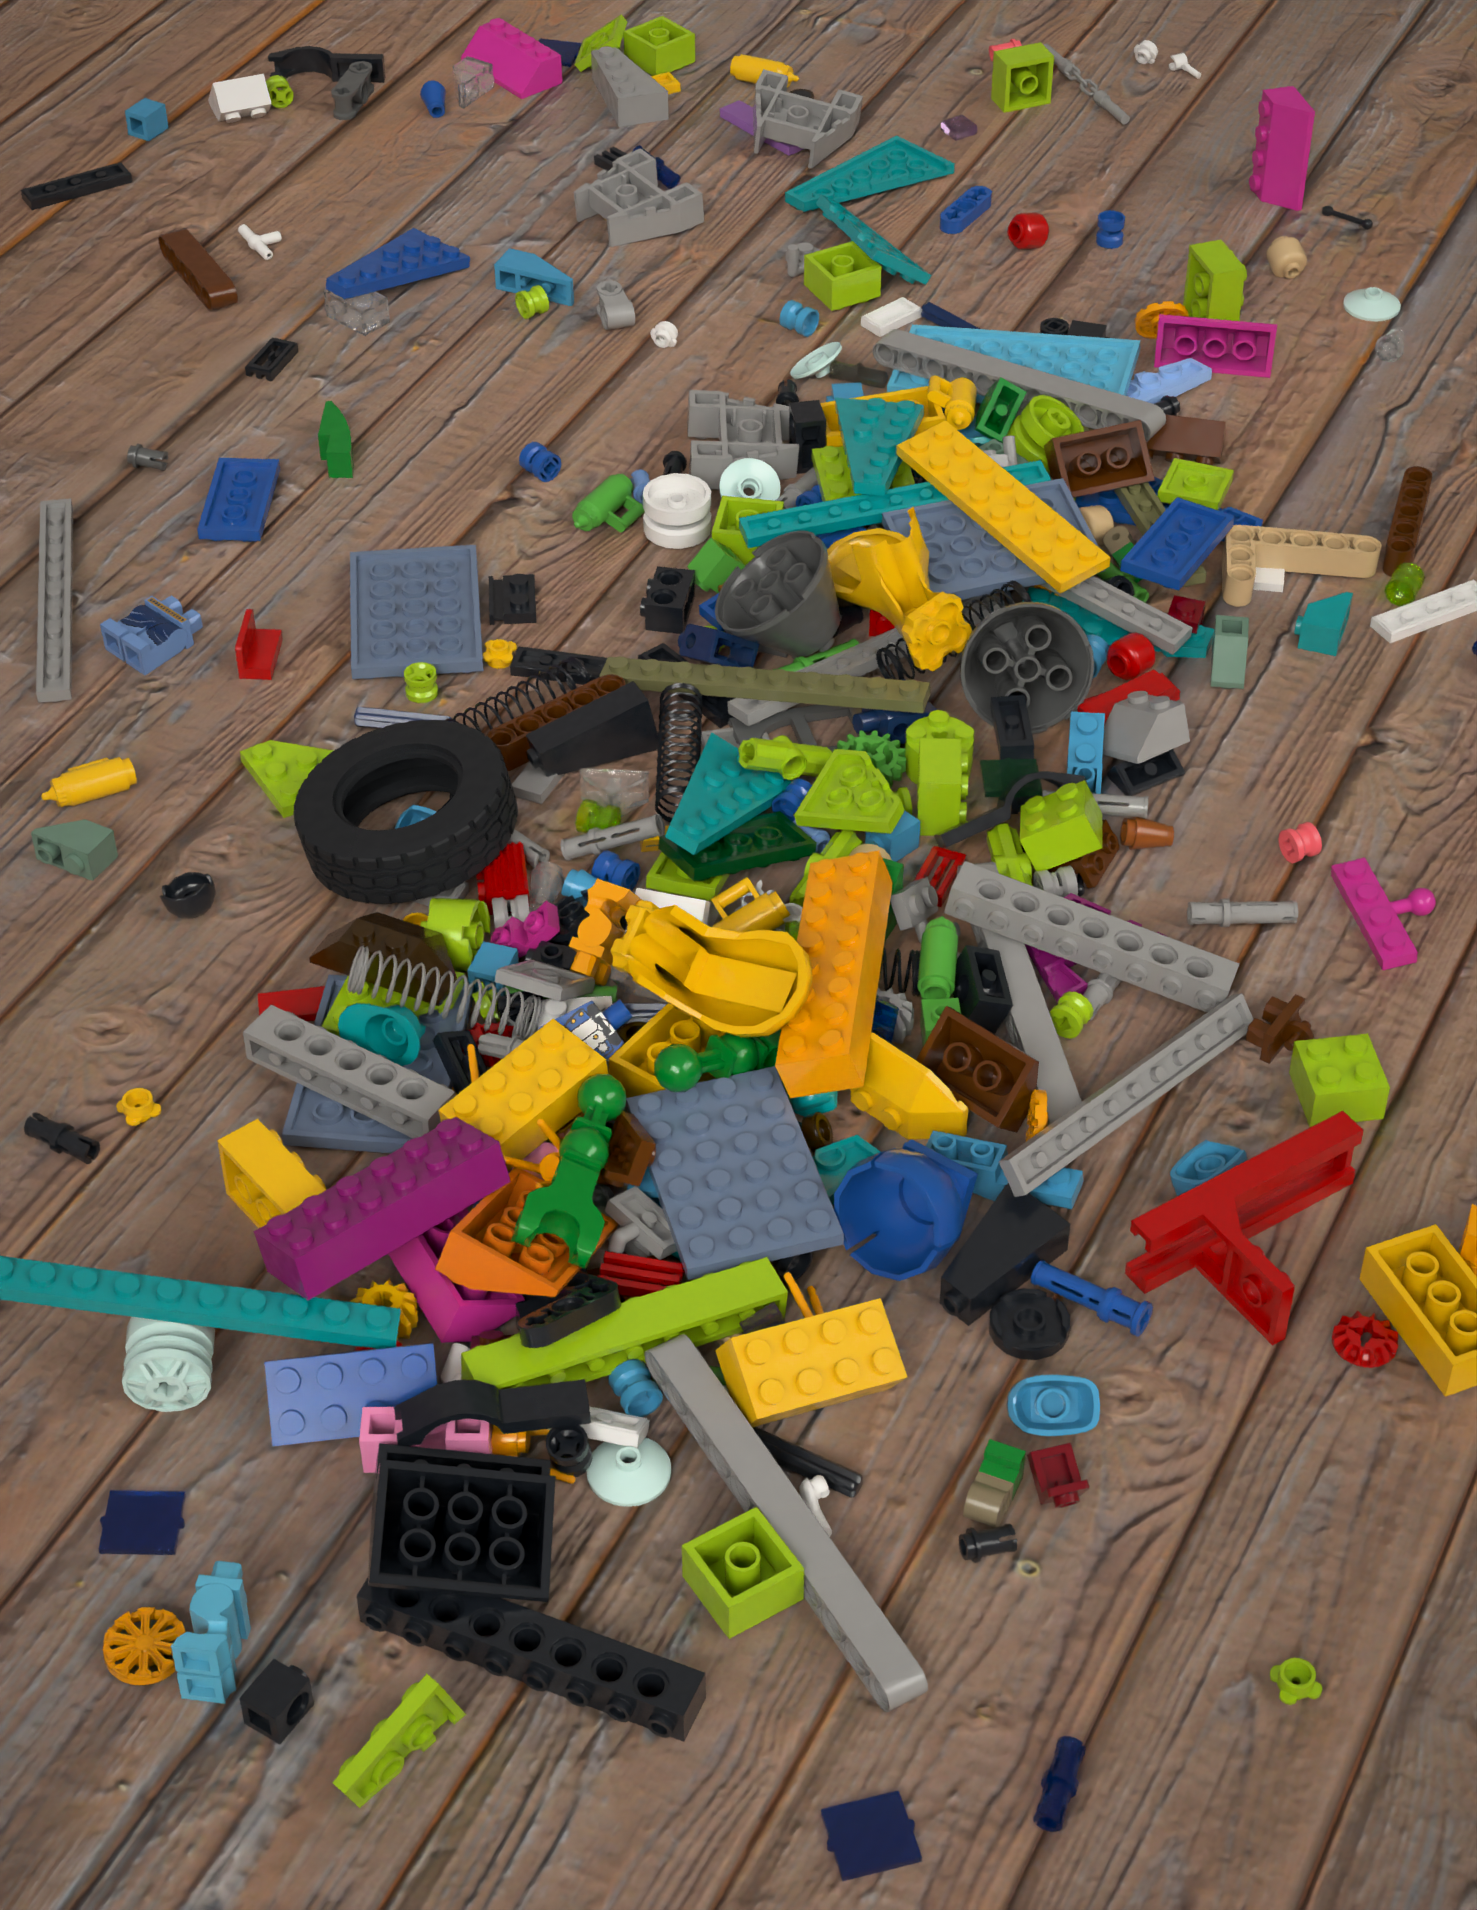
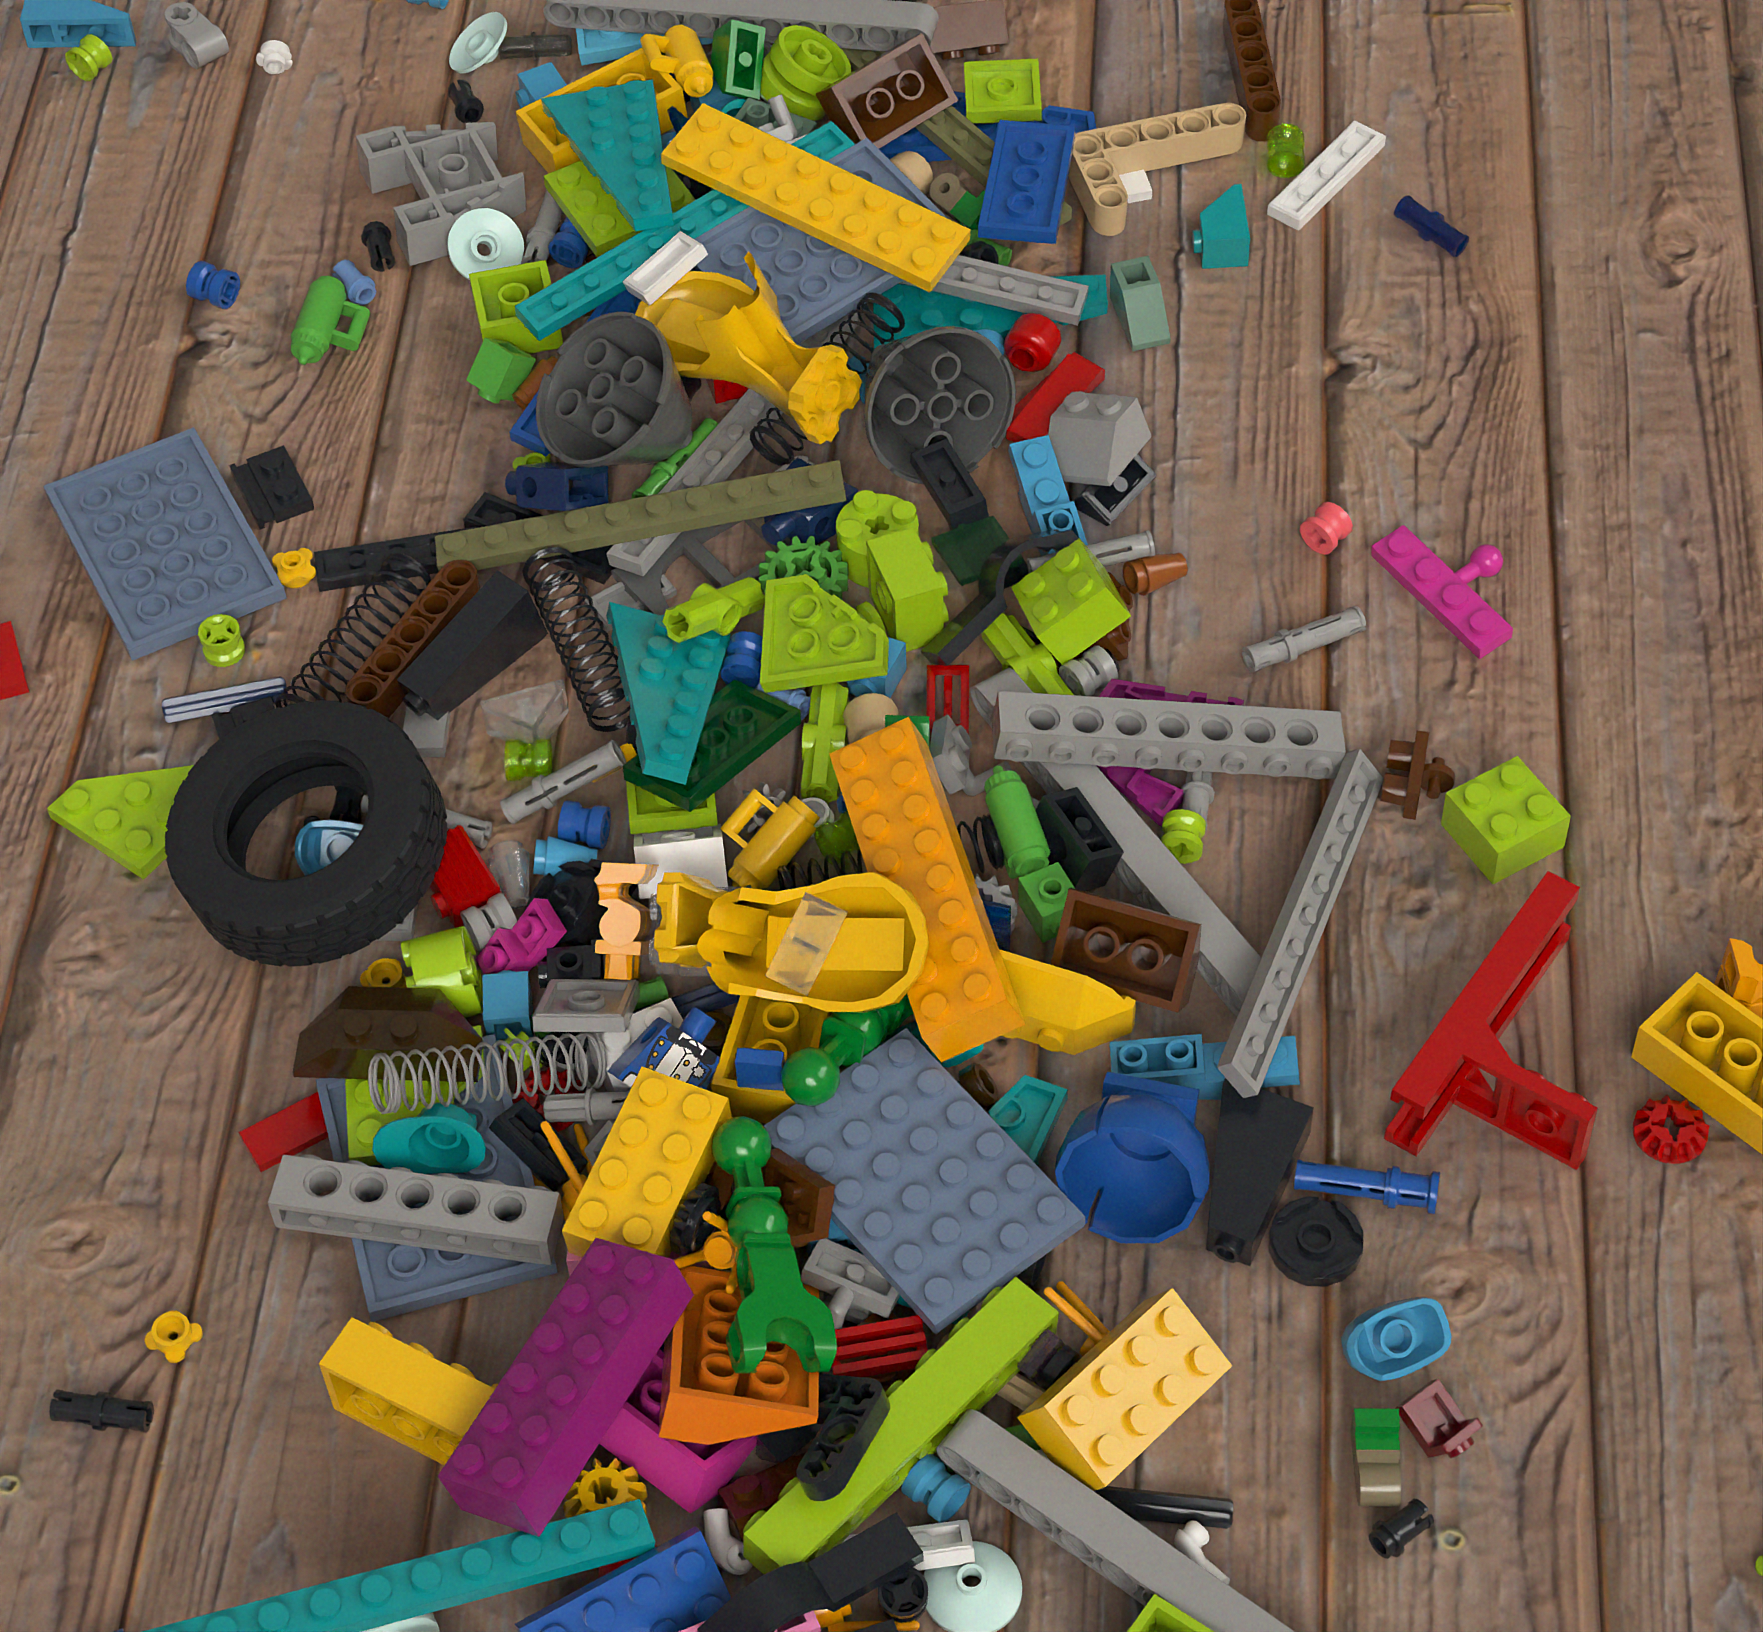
camera: 20 degrees left, 10 degrees up
black hair [160,872,216,919] -> none
black brick [640,566,695,634] -> none
white wheel [643,473,711,549] -> none
black brick [789,400,826,474] -> none
light orange wheel [1025,1089,1048,1142] -> none
dark red bracket [1167,595,1206,634] -> none
dark azure piece [1170,1140,1248,1196] -> none
none -> white tile [623,231,708,306]
none -> black gear [670,1182,721,1256]
none -> blue tile [735,1047,785,1091]
none -> clear slope [765,892,847,996]

